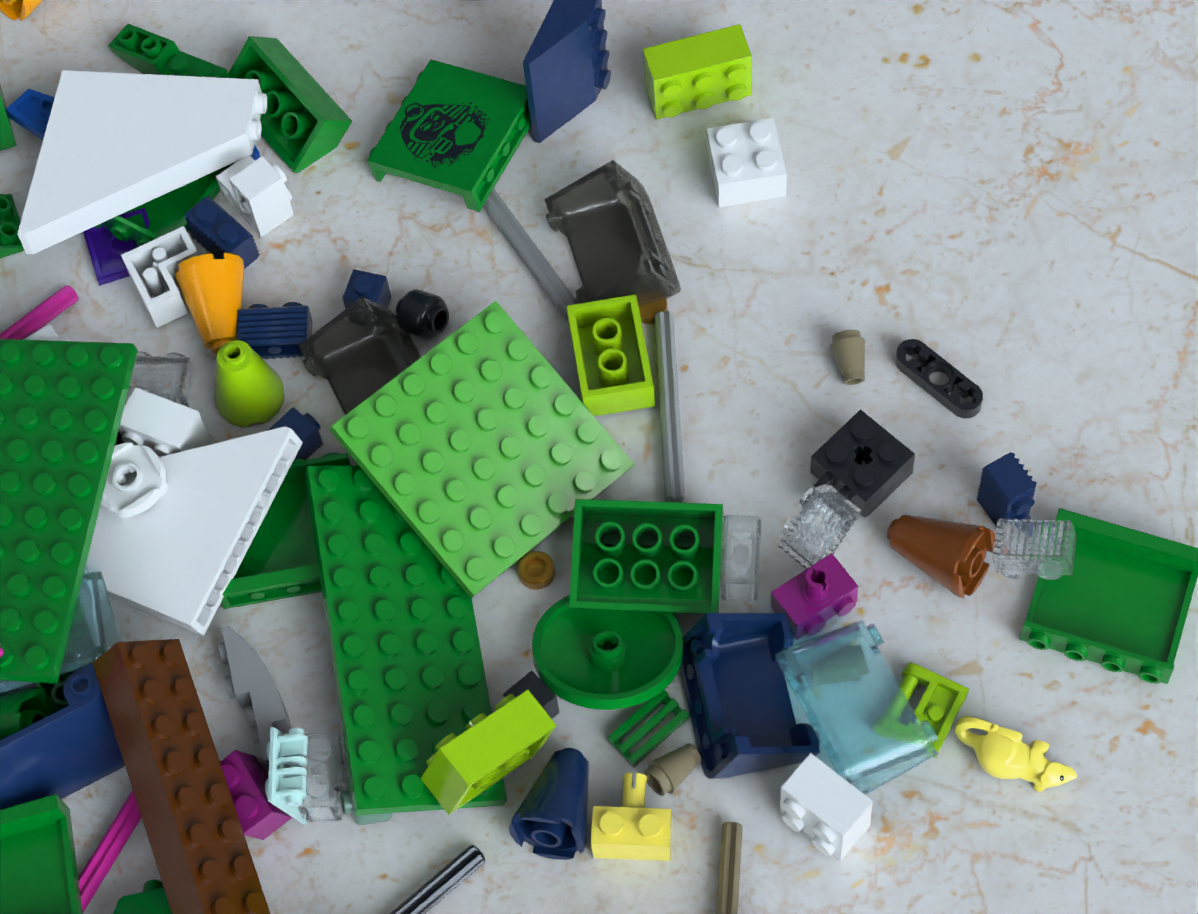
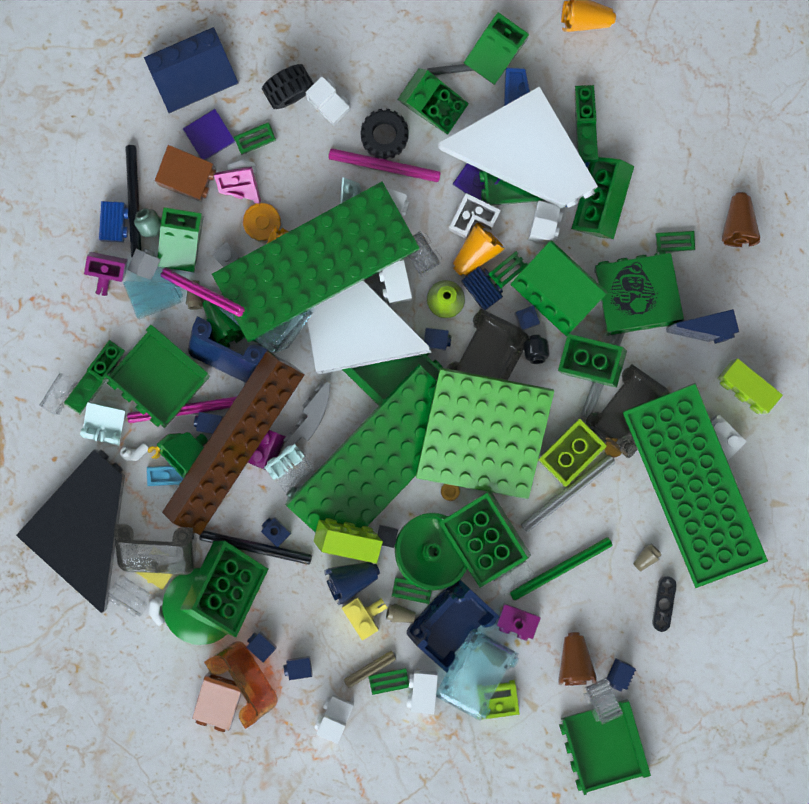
camera: 45 degrees right, 25 degrees up
white plate [101,443,168,518] -> none
dark blue brick [185,196,260,269] -> none
clear brick [778,483,862,569] -> none
black hinge [806,409,915,518] -> none
light yellow animal [955,716,1077,792] -> none
none -> dark blue brick [194,412,224,434]
none -> dark blue brick [261,517,292,548]
none -> green tile [369,668,409,695]
none -> green tile [489,251,528,288]
none -> green slope [510,240,608,337]
none -> green axle [510,537,613,601]
none -> green brick [558,334,627,388]
none -> green plate [623,383,768,588]
none -> green tile [655,231,695,252]

